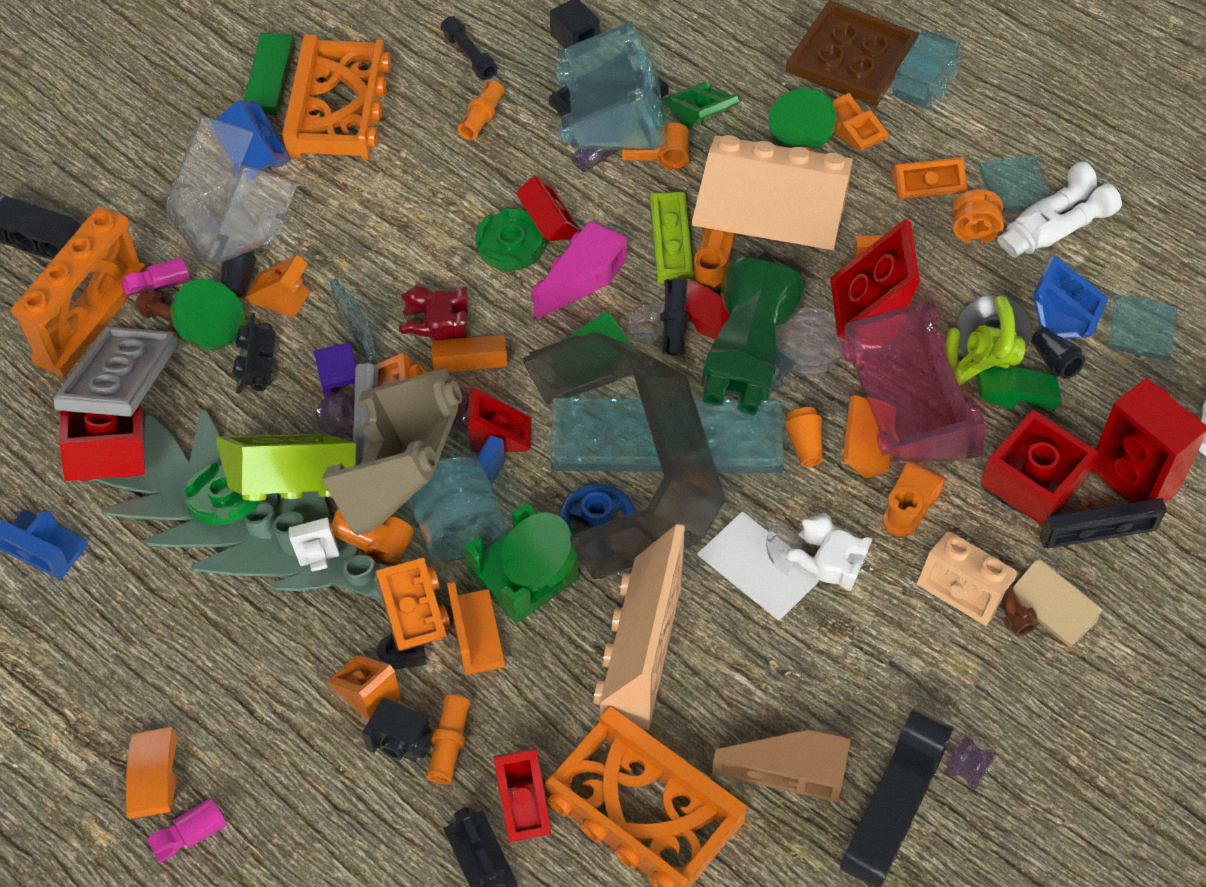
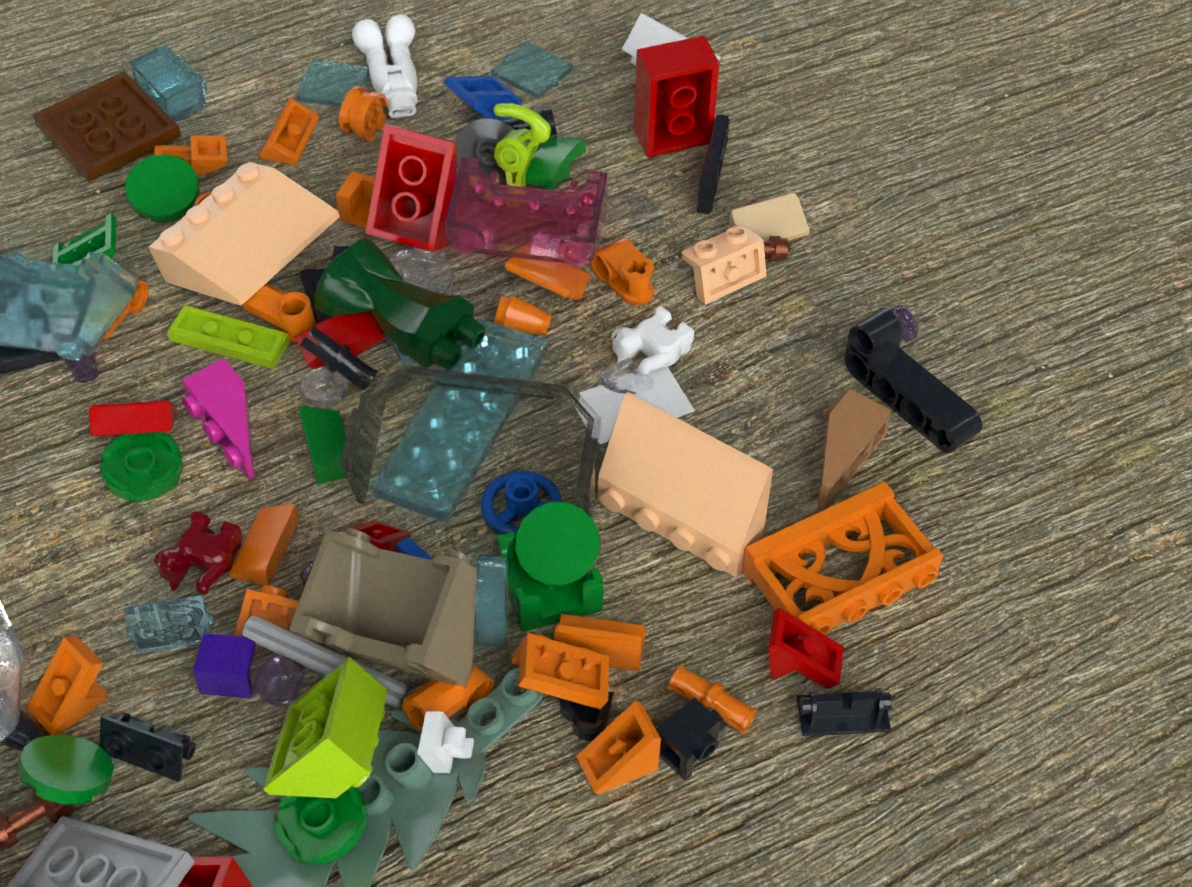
camera: 70 degrees left, 5 degrees down
red brick [981,409,1099,526] -> none

